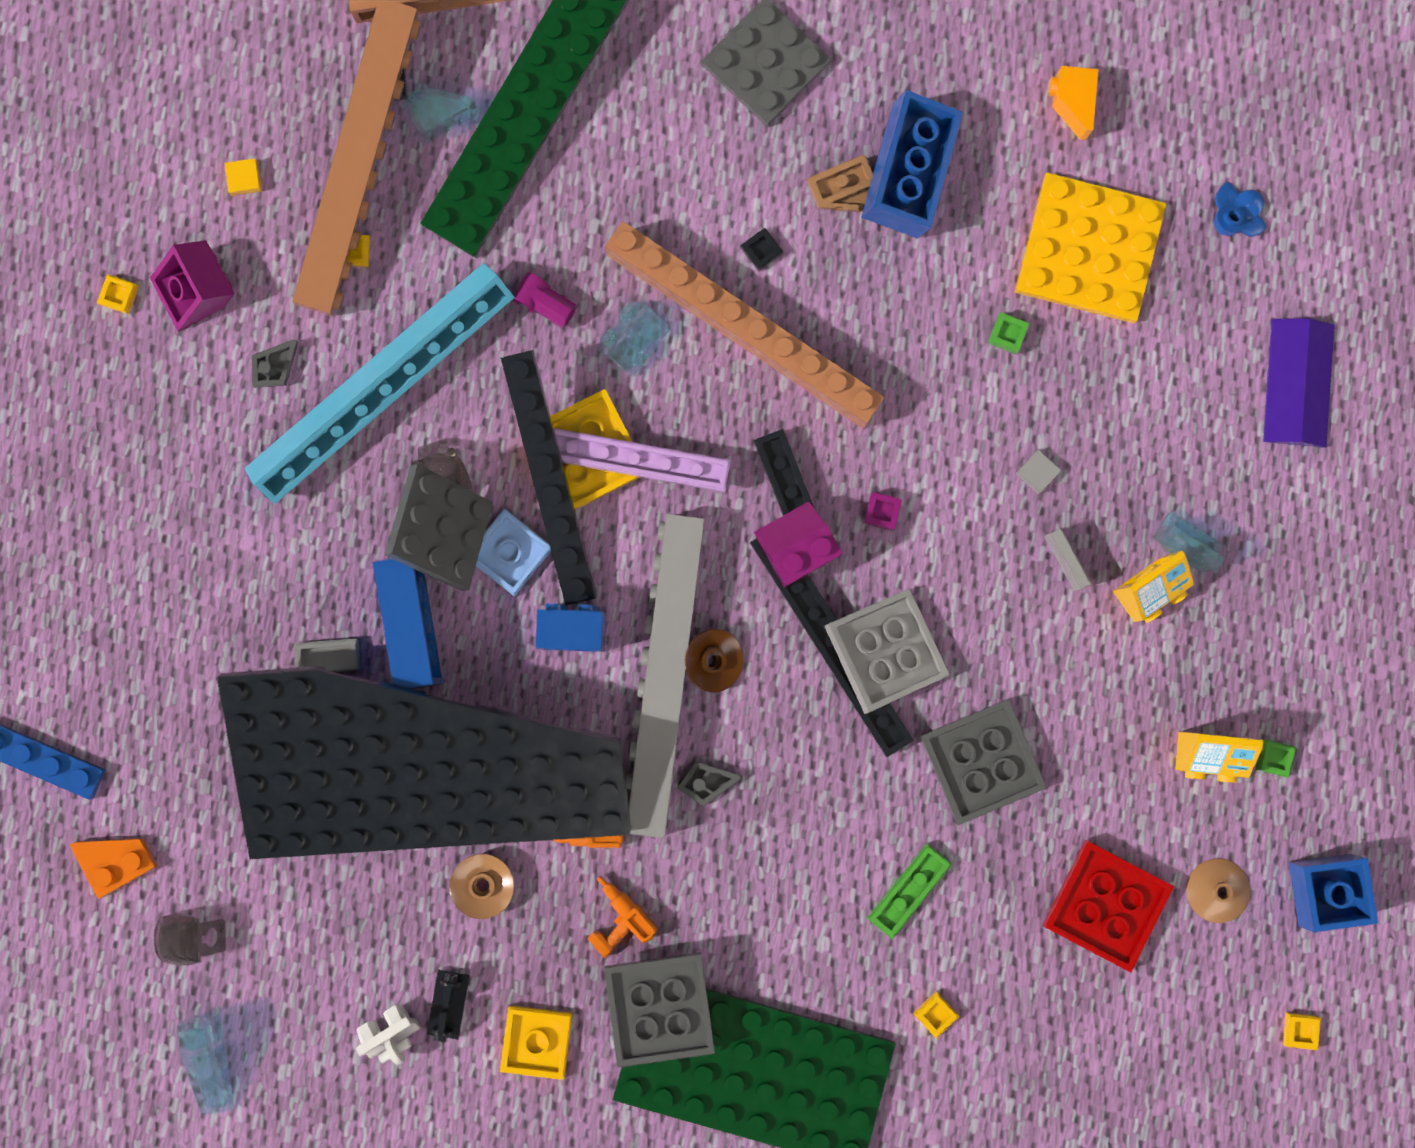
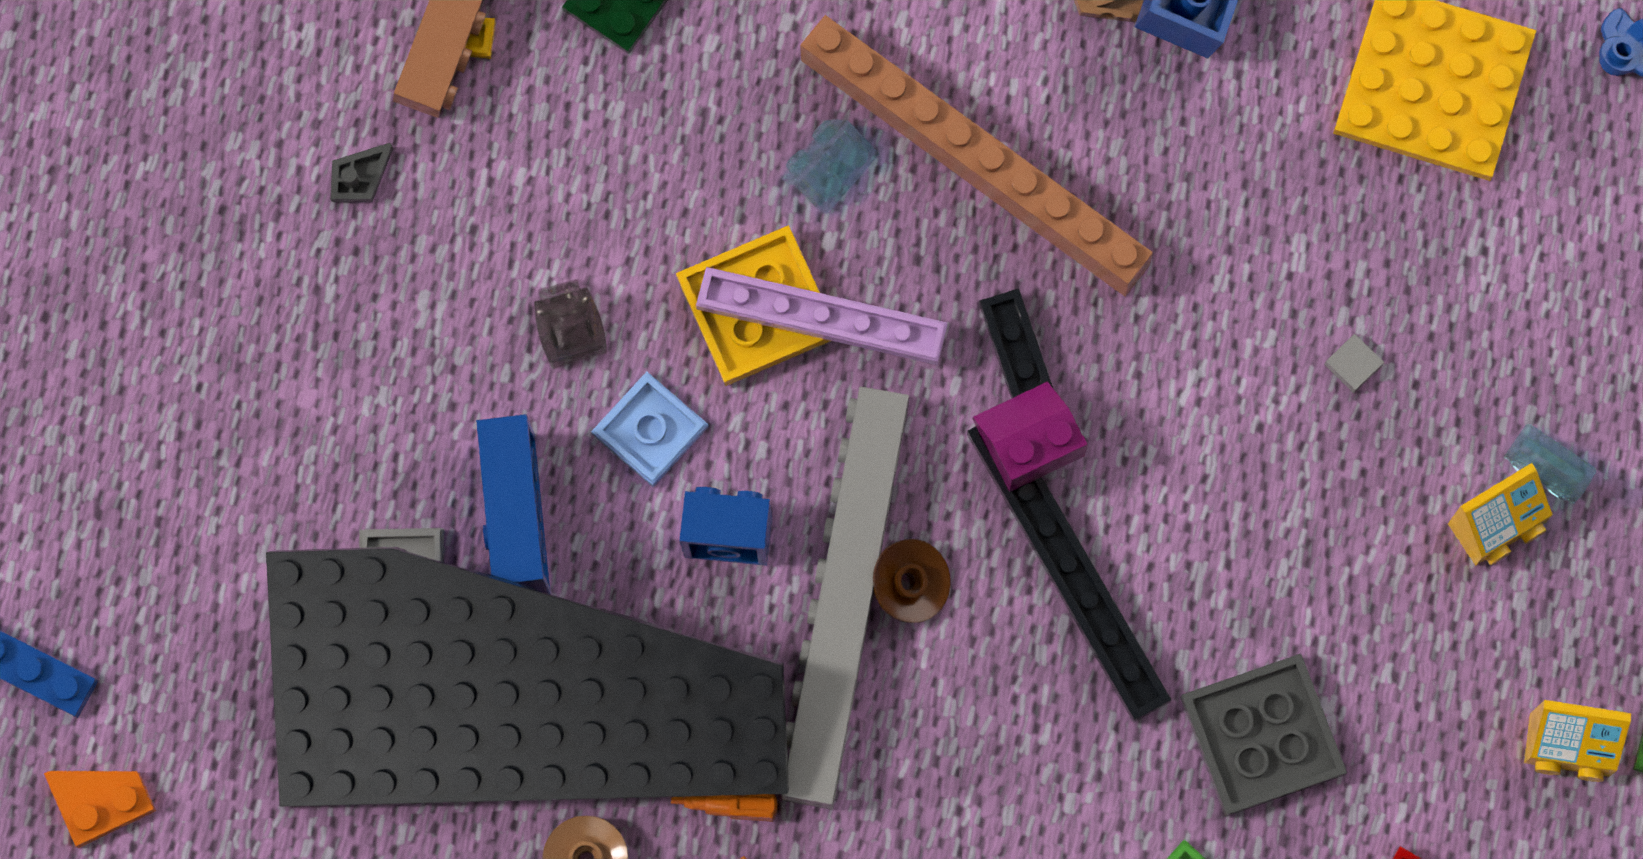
camera: 10 degrees right, 10 degrees down
yellow tile [97,274,139,315] -> none
magenta slope [150,240,235,331] -> none
medium azure brick [244,263,515,504] -> none
dark grey plate [384,464,493,591] -> none
black plate [501,350,597,606] -> none
magenta piece [512,271,577,329] -> none
dark grey piece [677,762,741,806] -> none
black tile [740,228,783,272] -> none
light grey plate [824,589,950,714] -> none
magenta plate [863,492,902,531] -> none
bright green plate [987,312,1030,355] -> none
light grey tile [1044,528,1091,591] -> none

